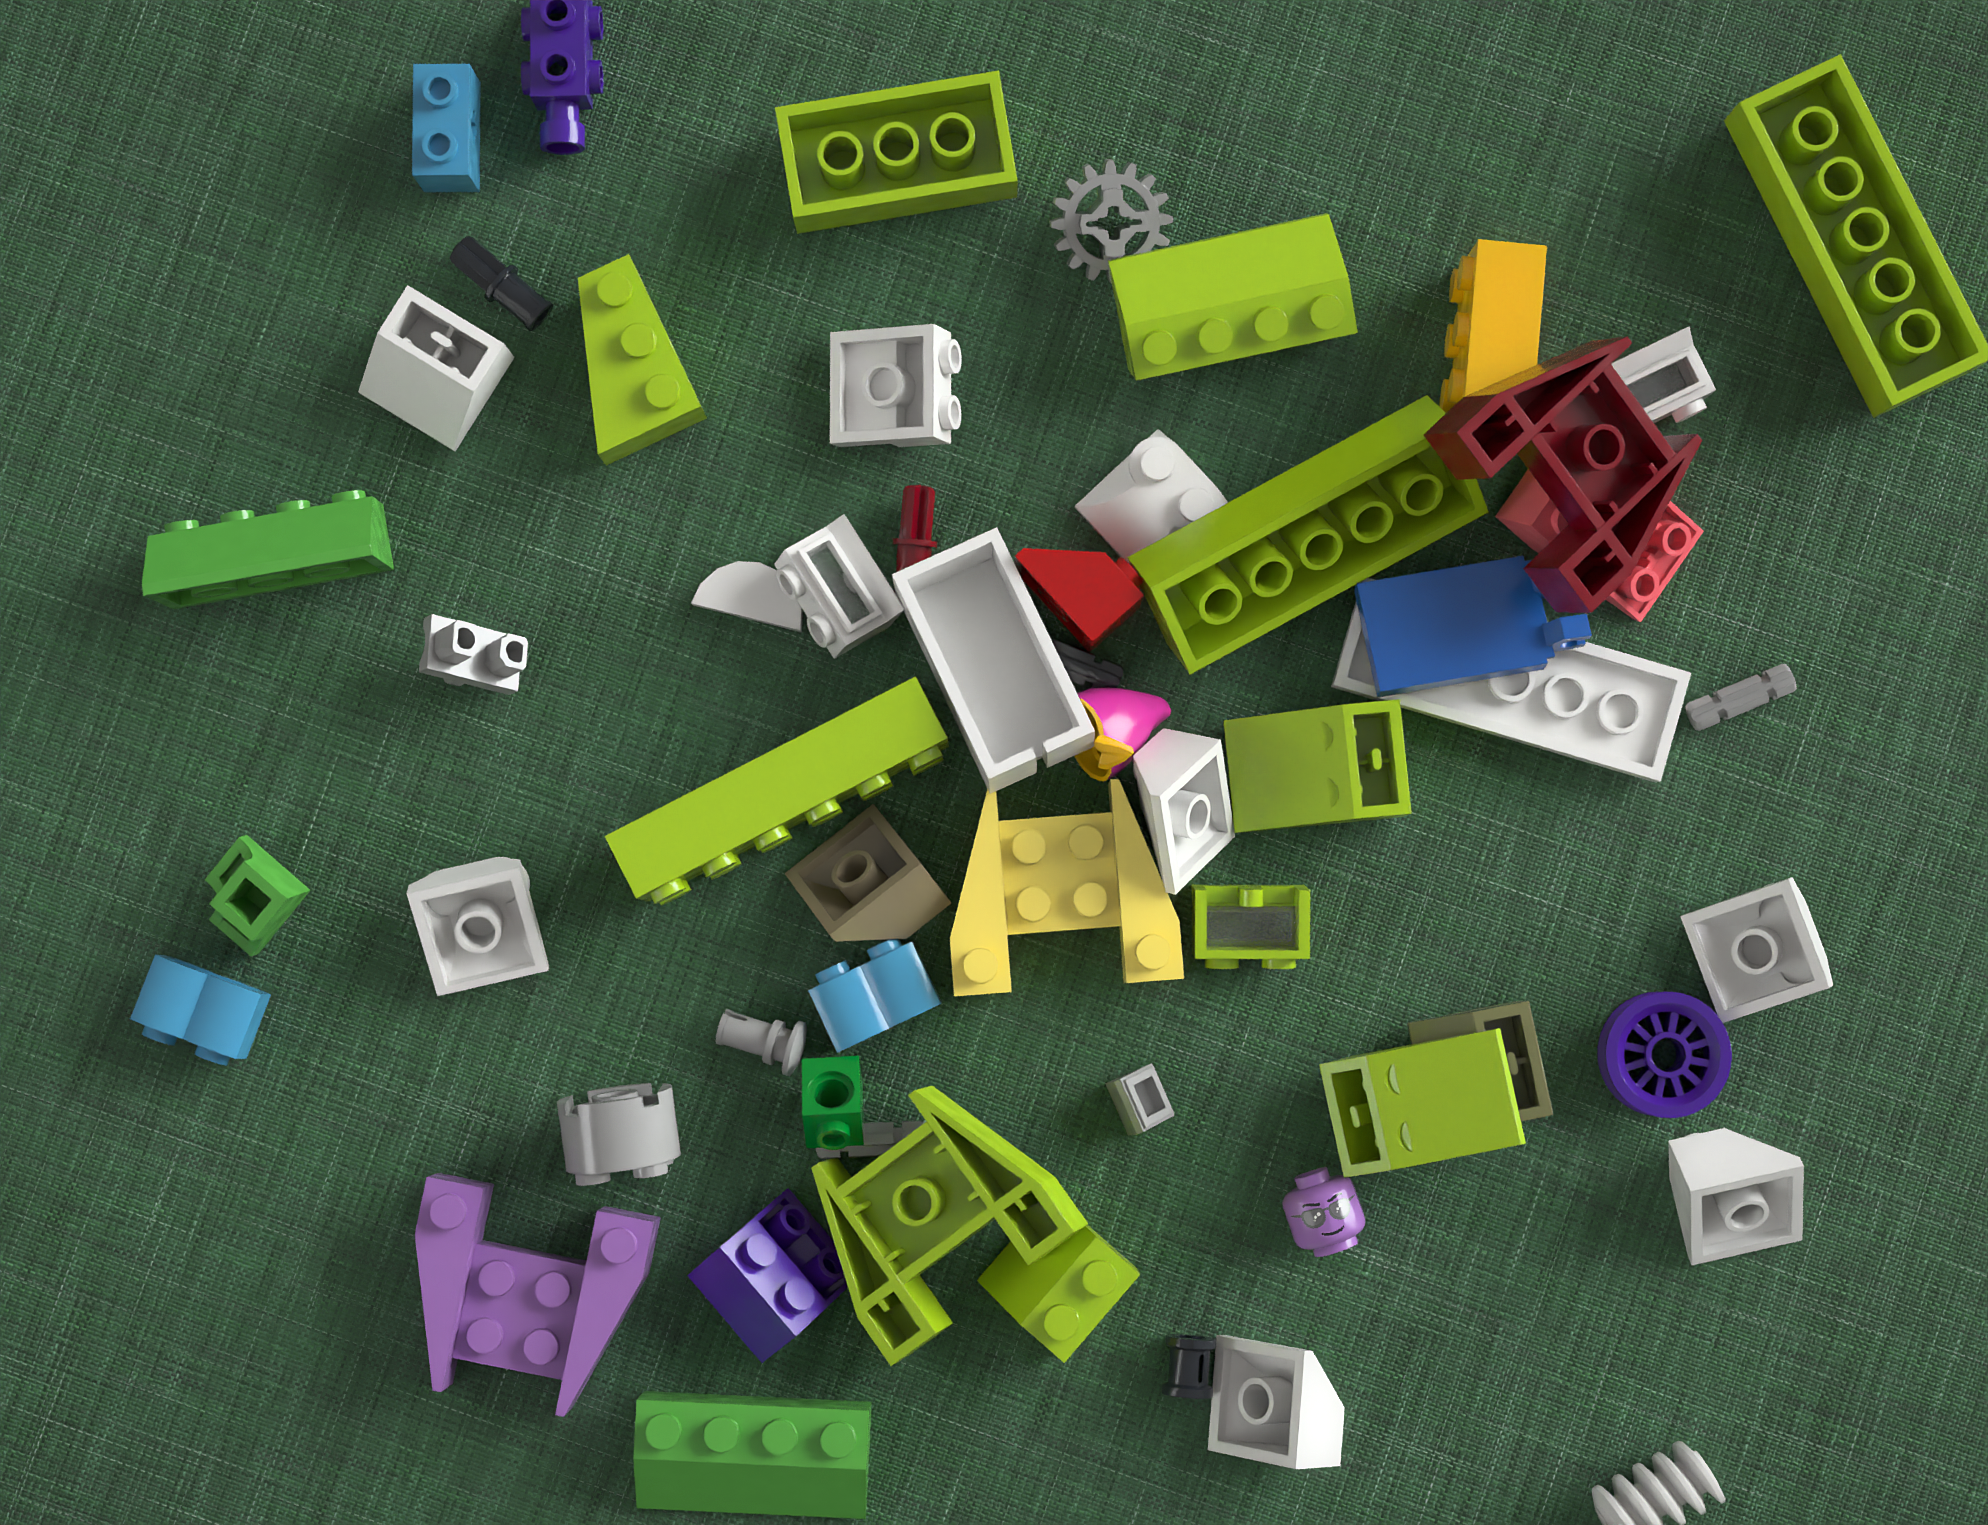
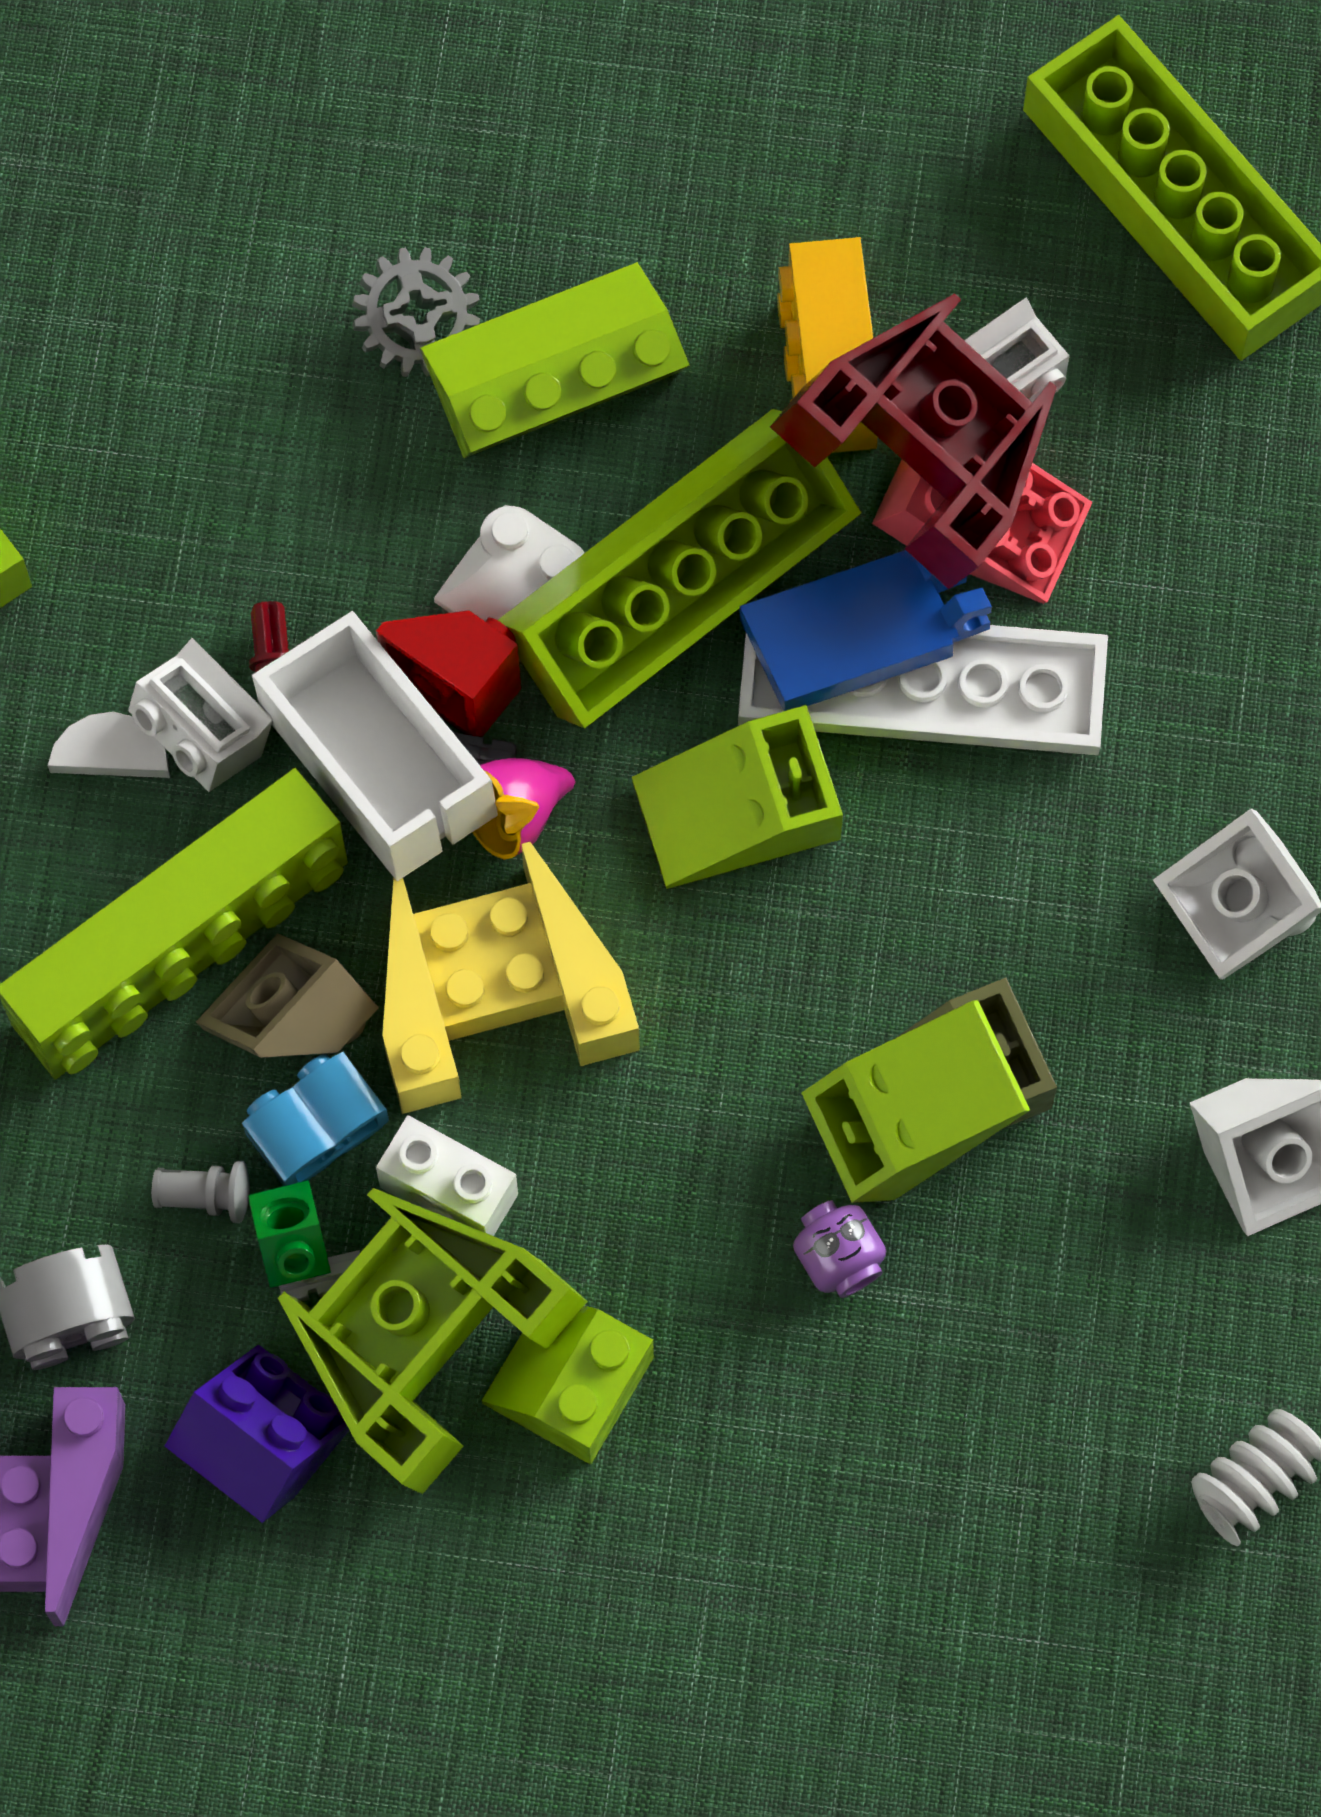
camera: 10 degrees left, 15 degrees down
bright green slope [633,1391,872,1519] -> none
lime brick [775,70,1018,234] -> none
white plate [830,324,962,447] -> none
light grey slope [1105,1063,1174,1136] -> none
white slope [1133,728,1235,895] -> none
black bush [1162,1334,1216,1399] -> none
lime window [1191,885,1310,969] -> none
white slope [1208,1335,1344,1469] -> none
dark purple wheel [1597,992,1732,1118] -> none
light grey axle [1685,664,1797,731] -> none
none -> white brick [376,1115,518,1236]

